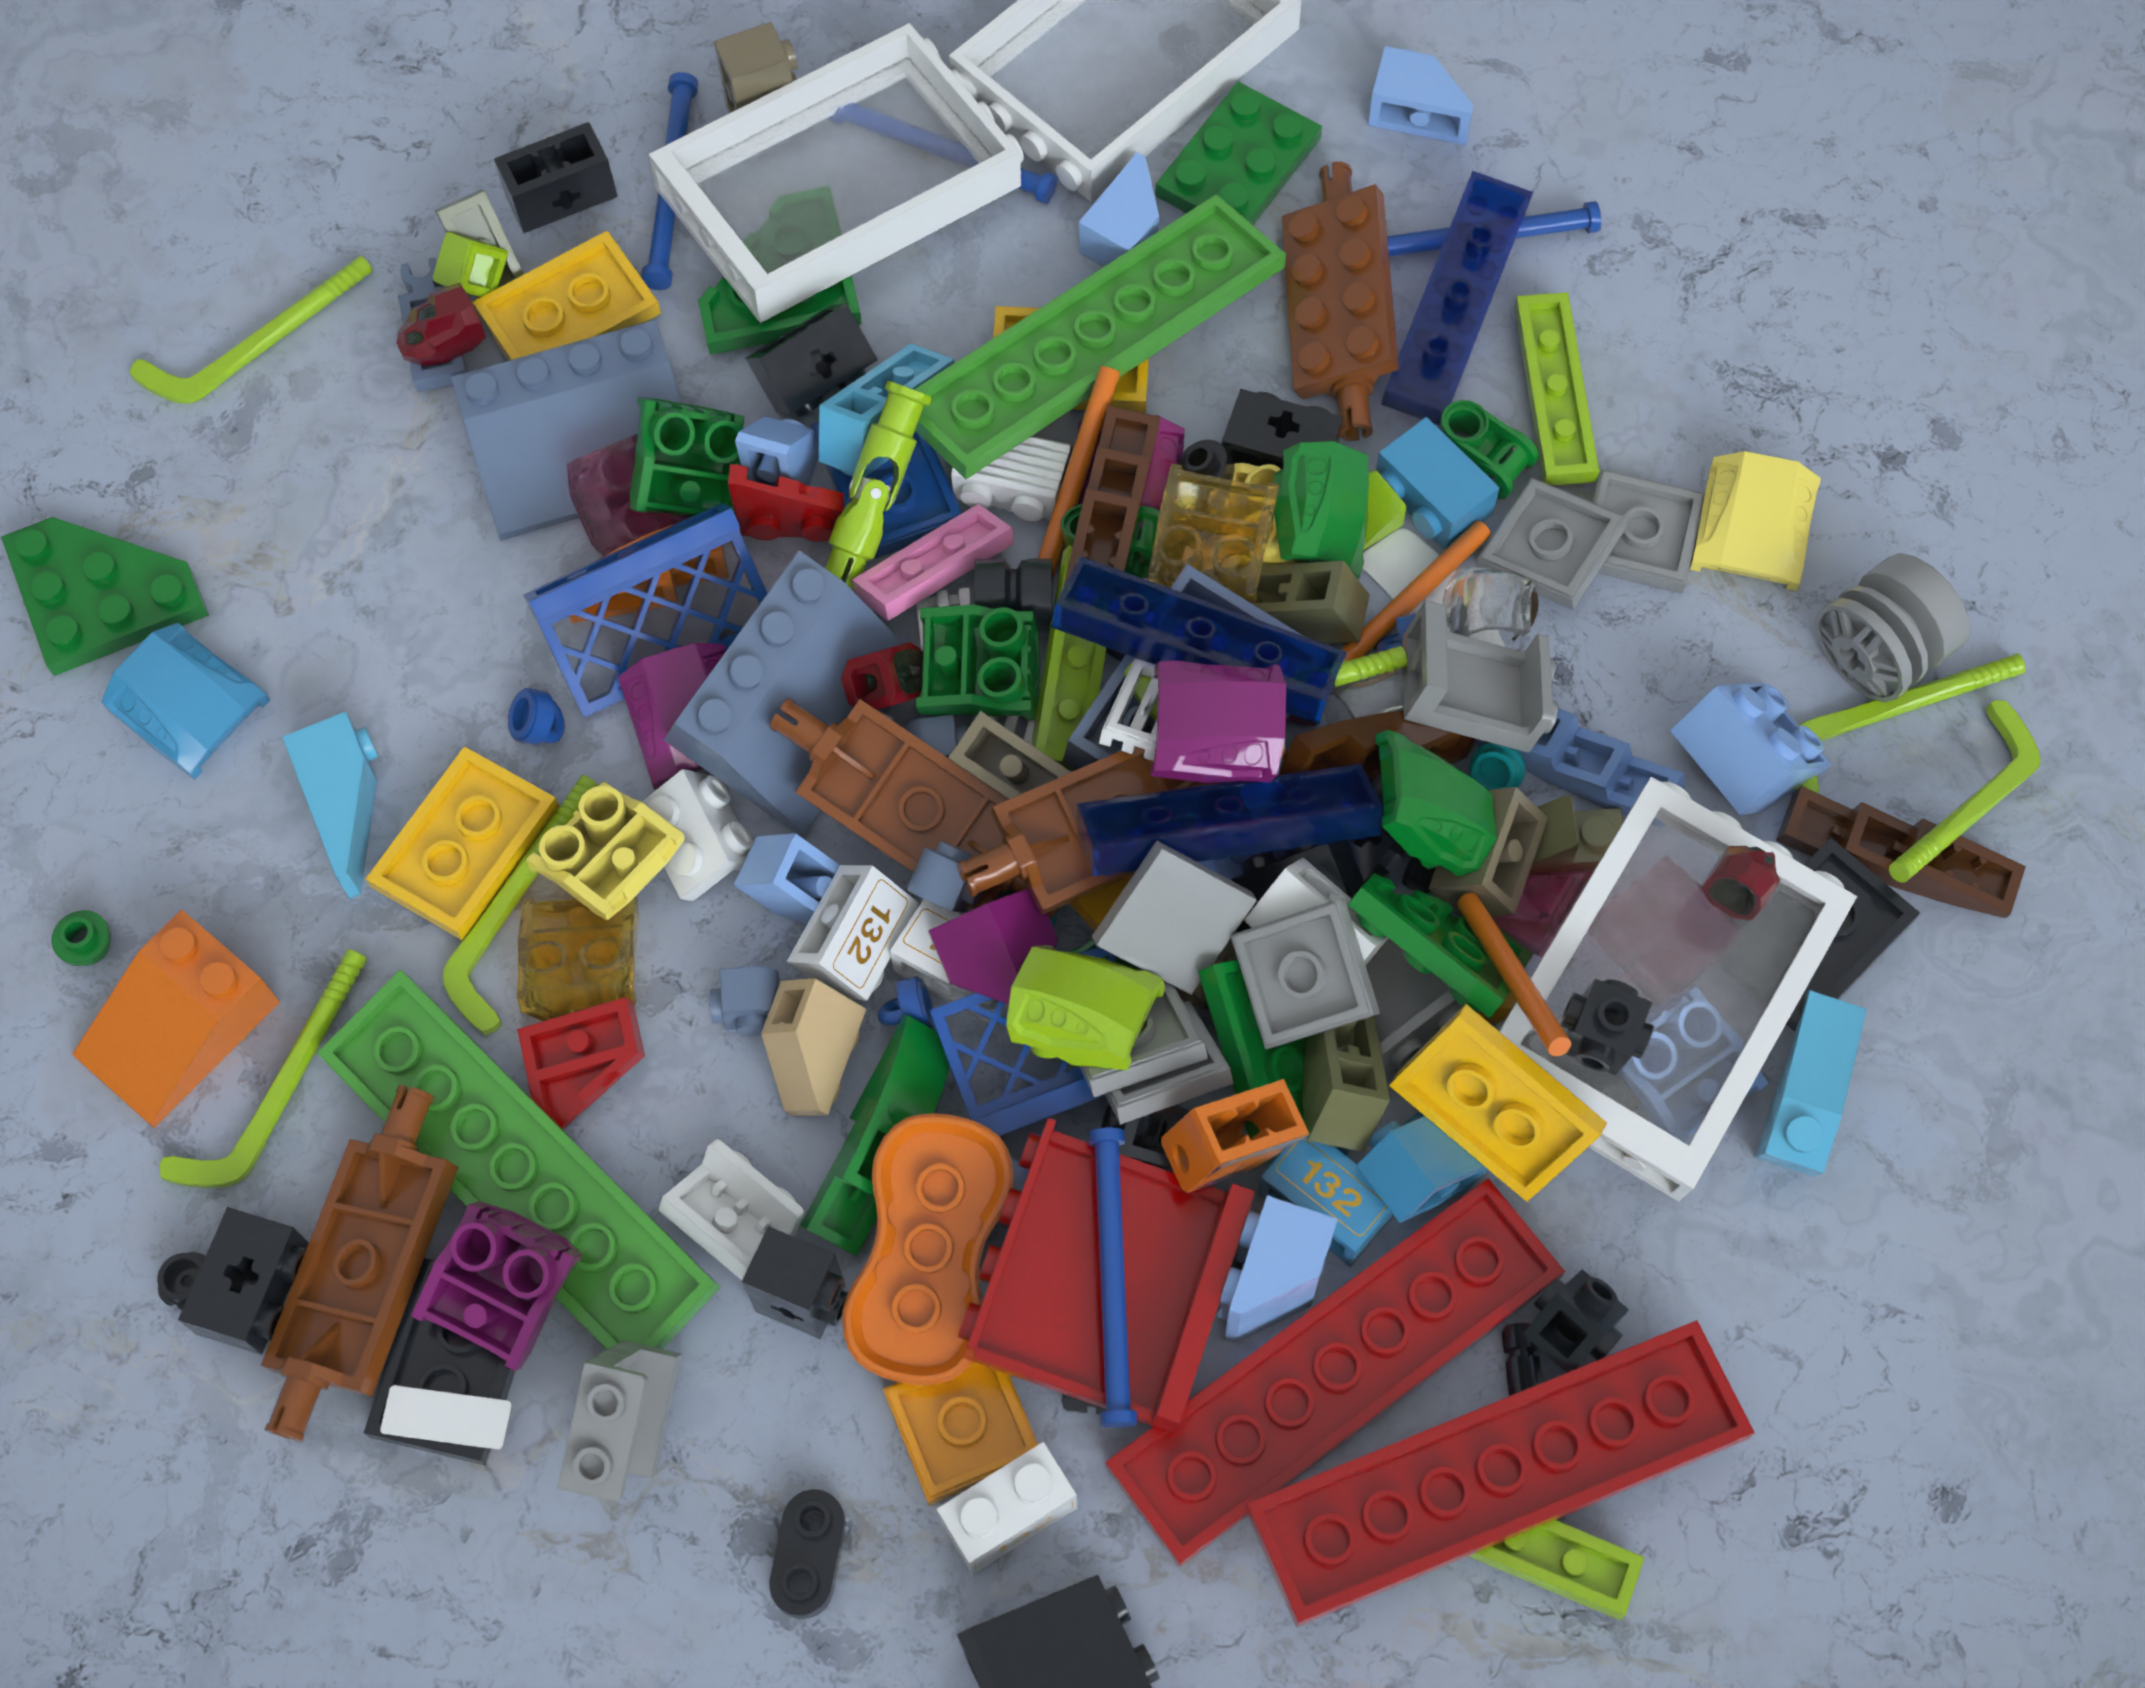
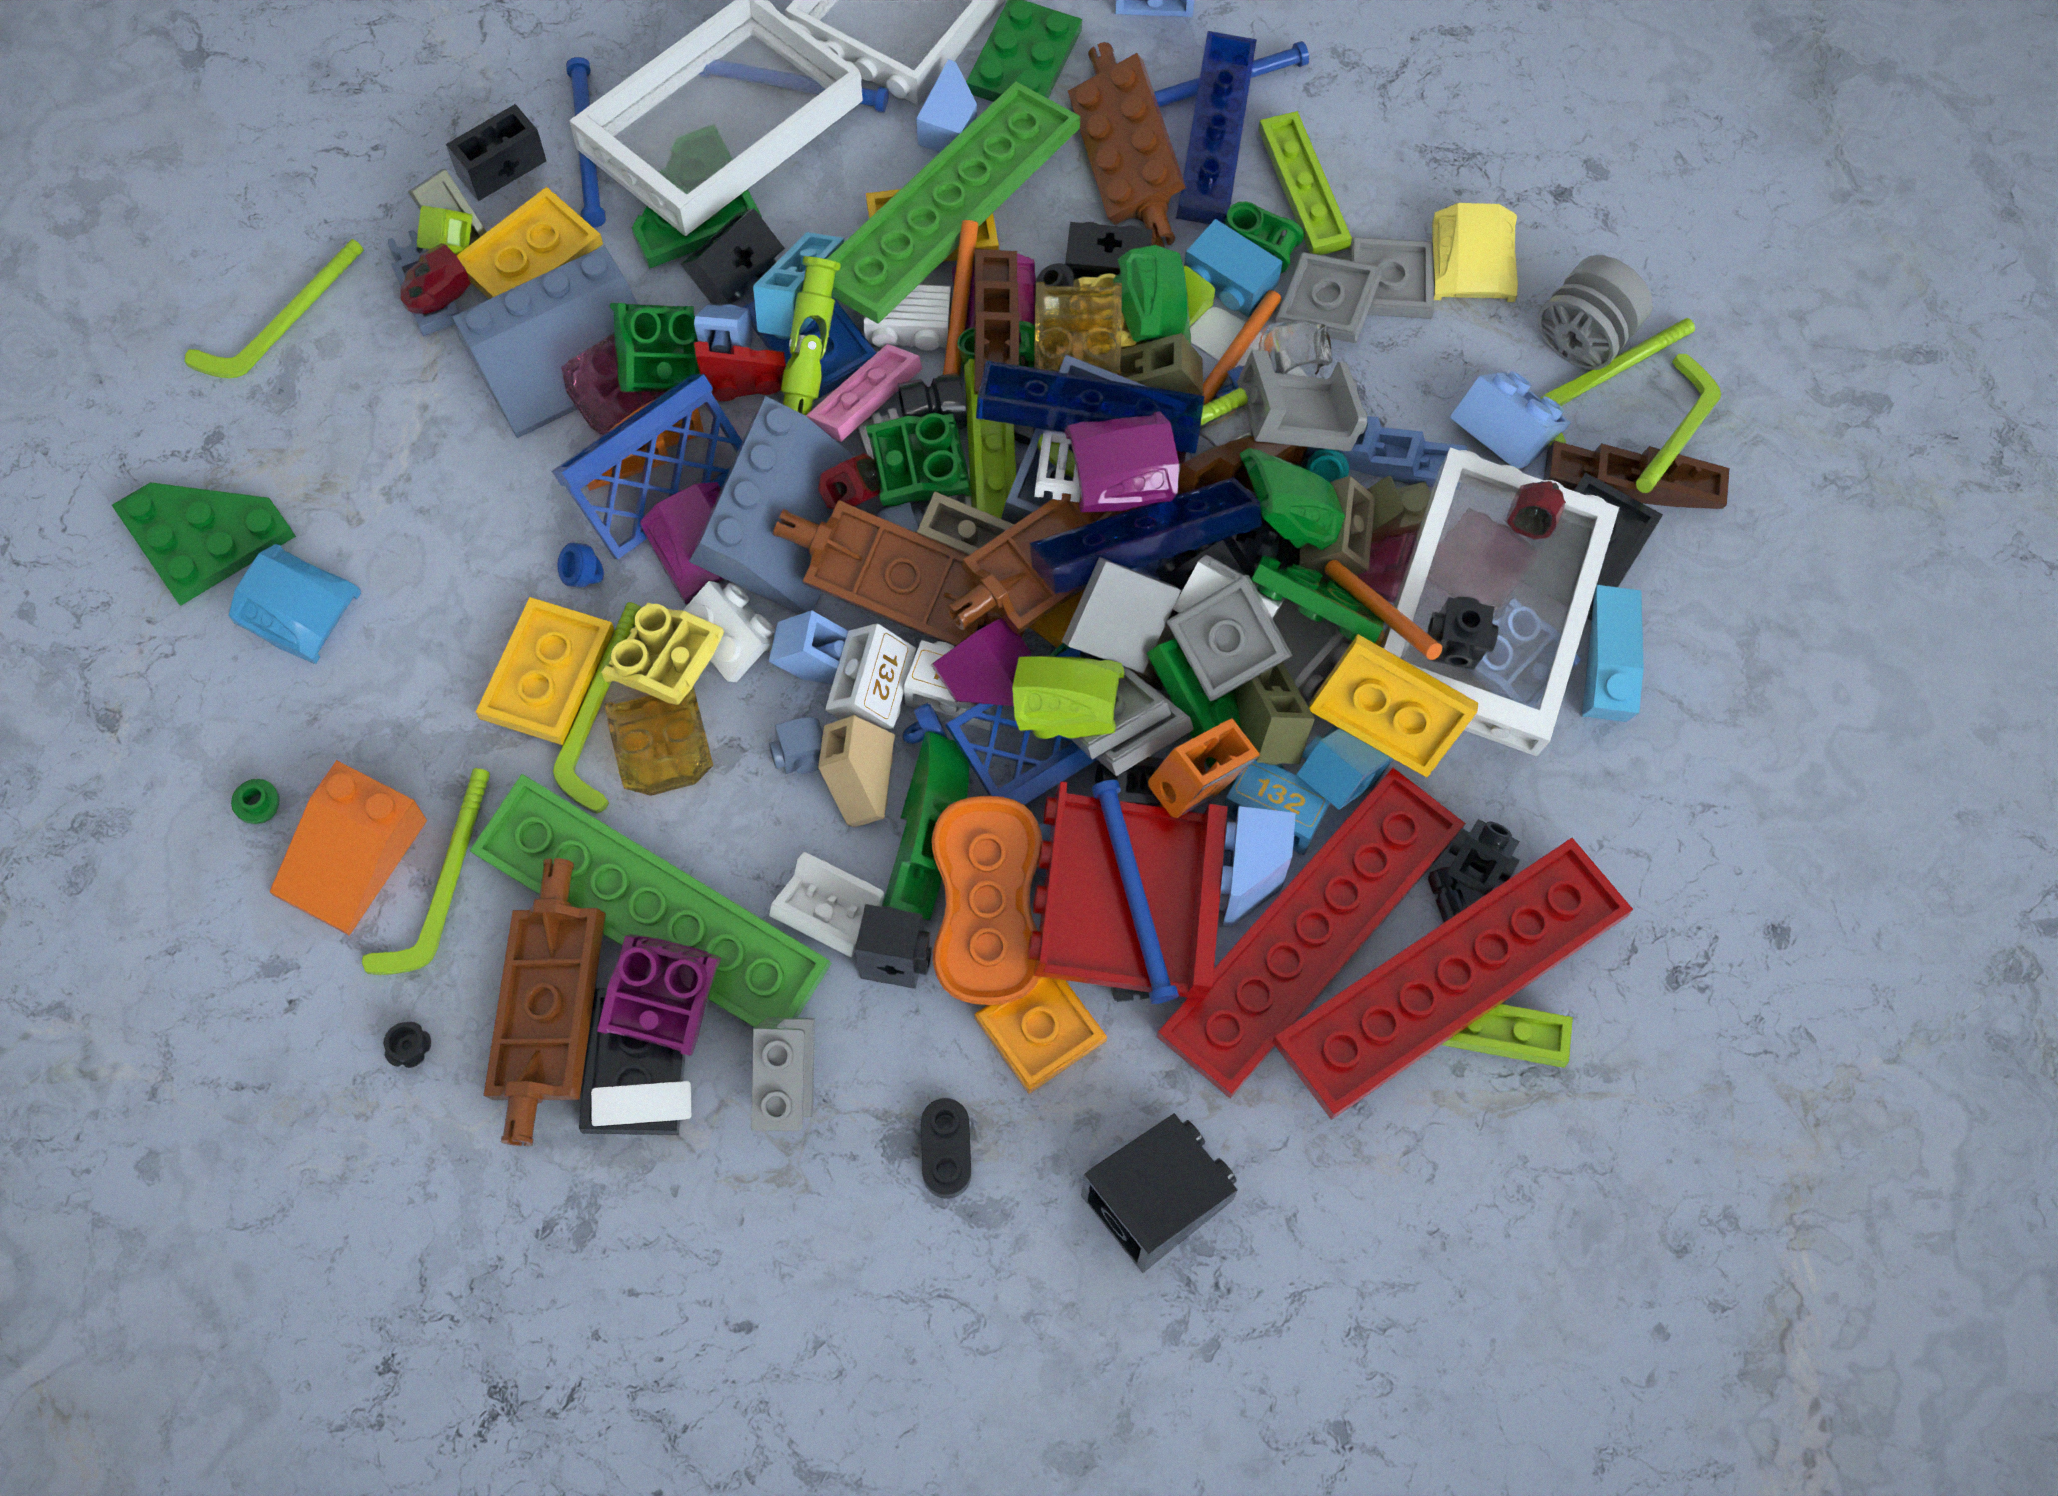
camera: 15 degrees left, 0 degrees up
black brick [178,1207,309,1355] -> none
medium azure slope [282,711,379,899] -> none
red wing [517,997,645,1129] -> none
dark tan brick [714,22,798,113] -> none
sand blue plate [907,840,984,912] -> none
white brick [937,1441,1077,1575] -> none

